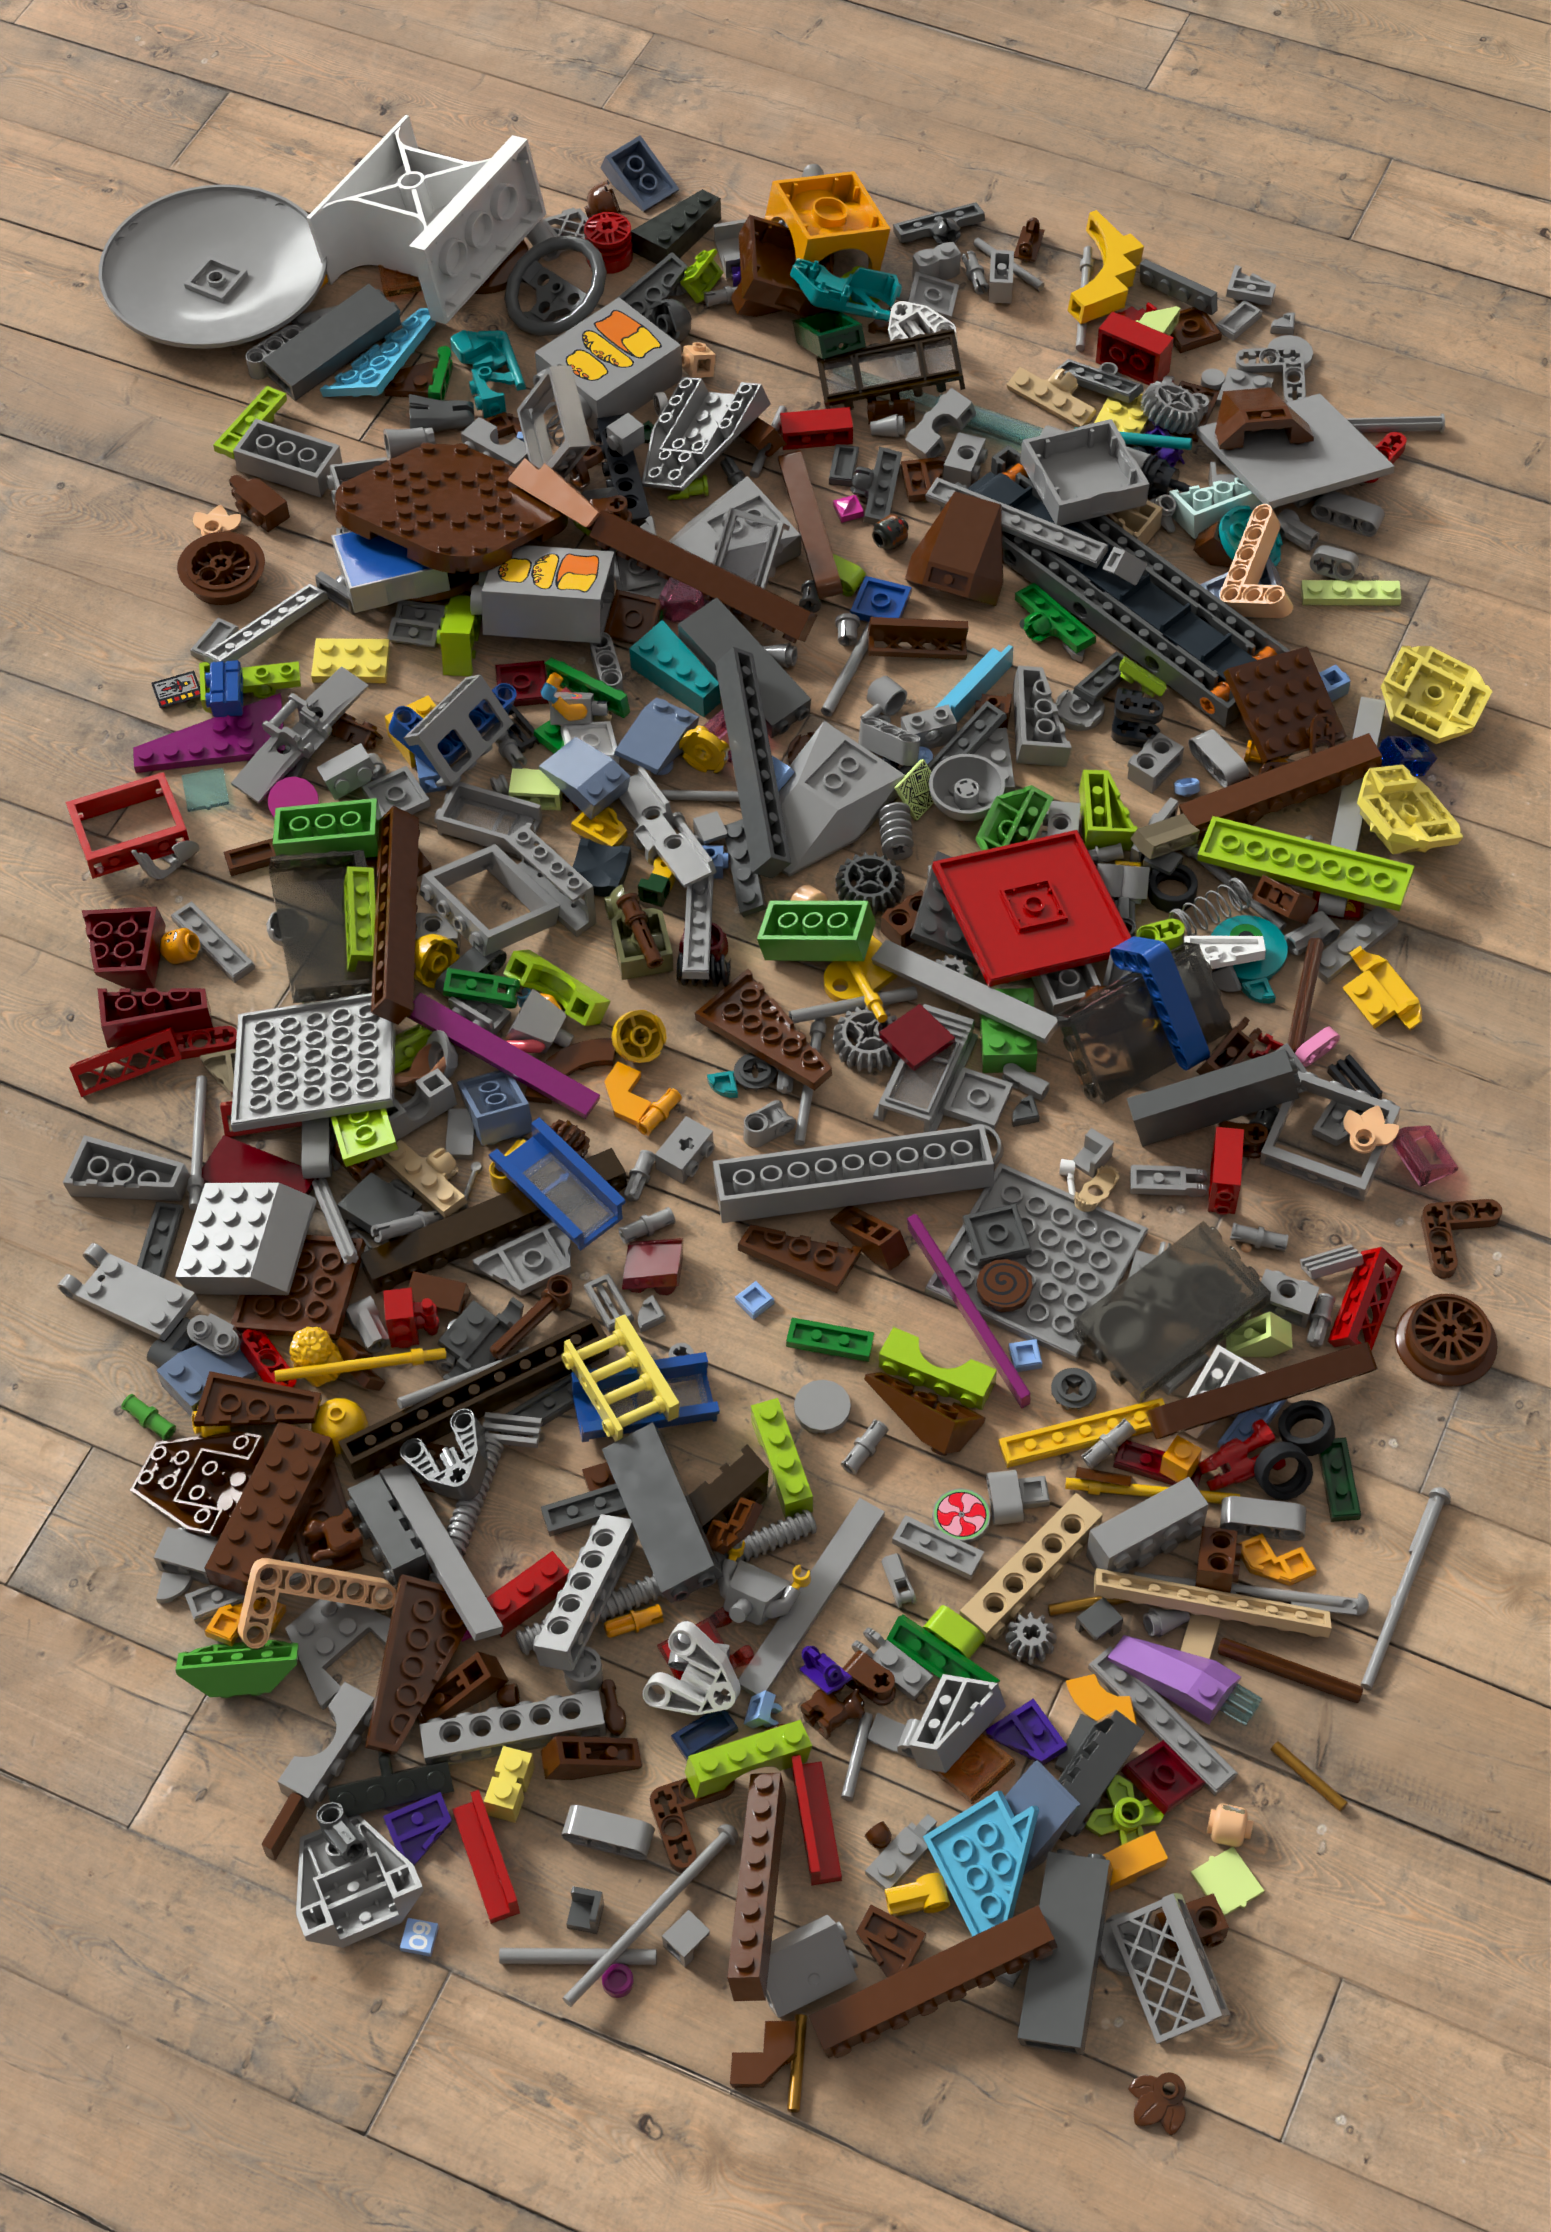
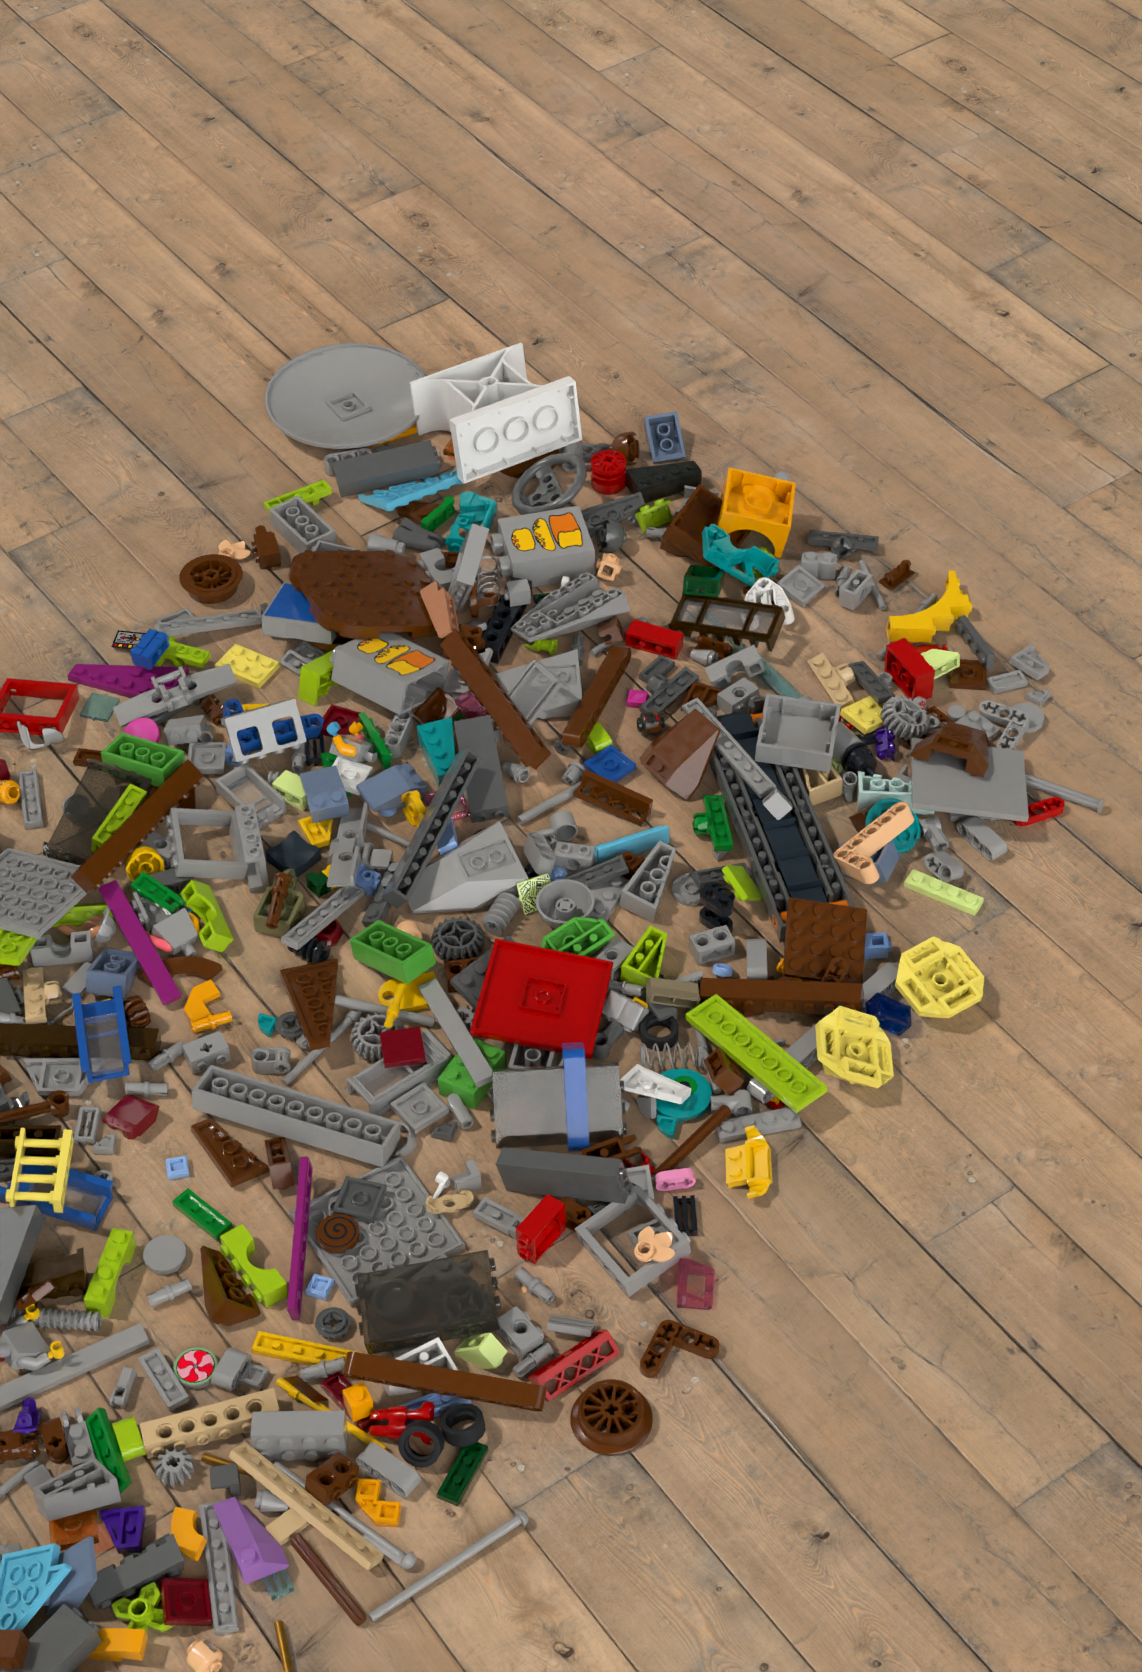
camera: 30 degrees right, 10 degrees down
yellow cylinder [611,1010,667,1063] -> none
teal piece [1075,427,1192,450] -> none
lime beam [1136,919,1185,953] -> none

